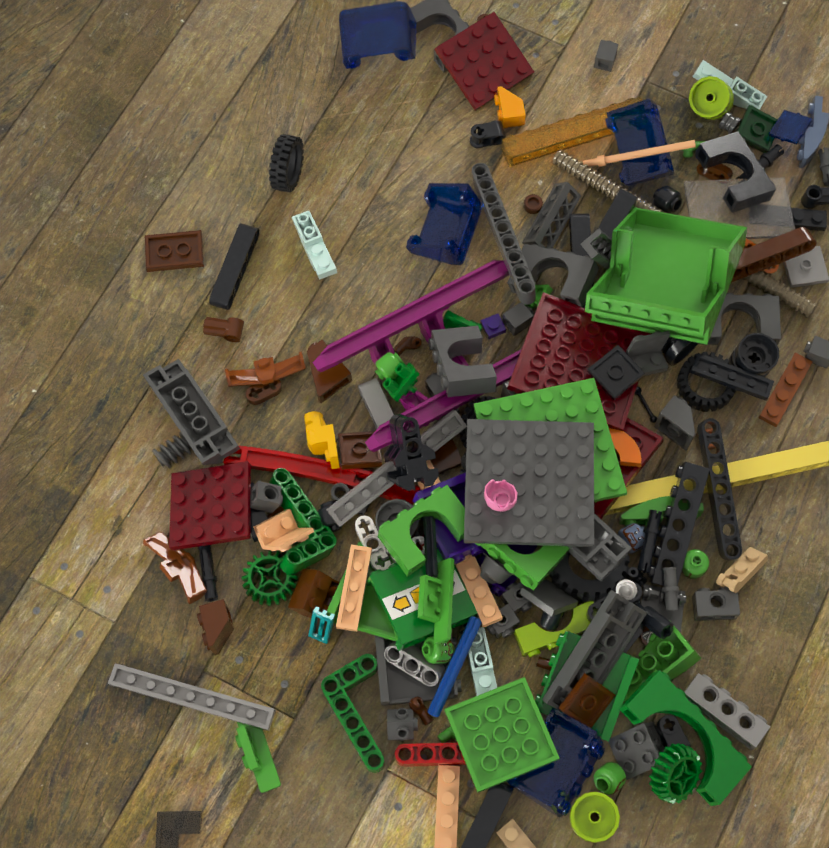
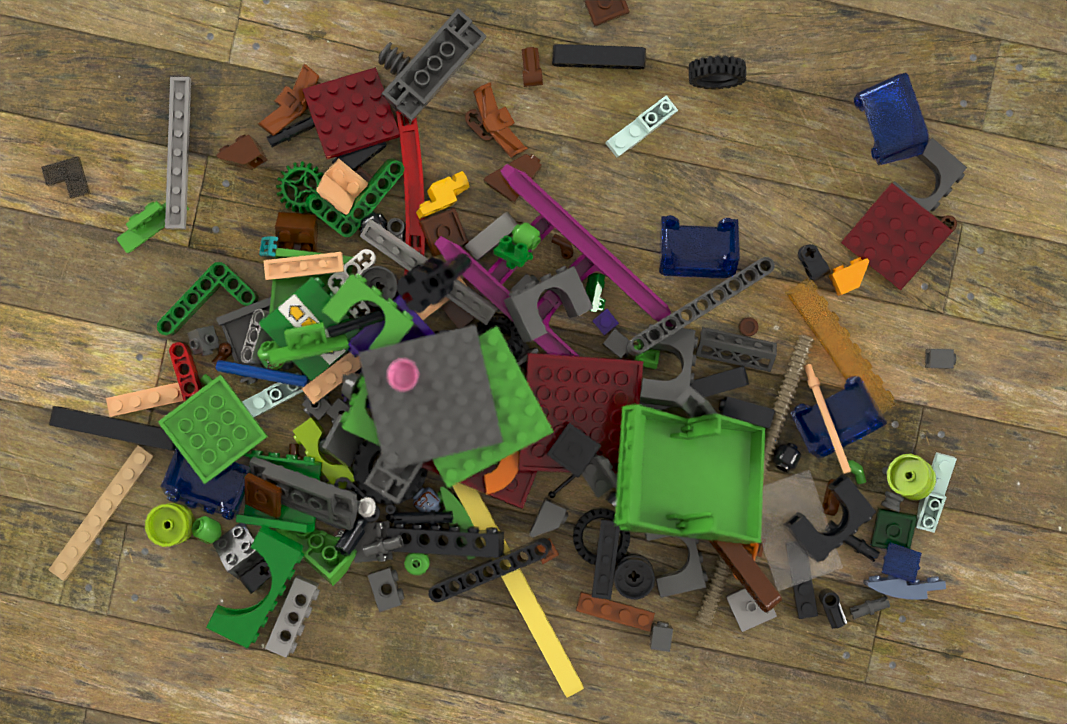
camera: 70 degrees right, 20 degrees up
dark grey brick [250,481,283,513] -> none
green gear [649,743,702,804] -> none
tan plate [716,547,768,593] -> none

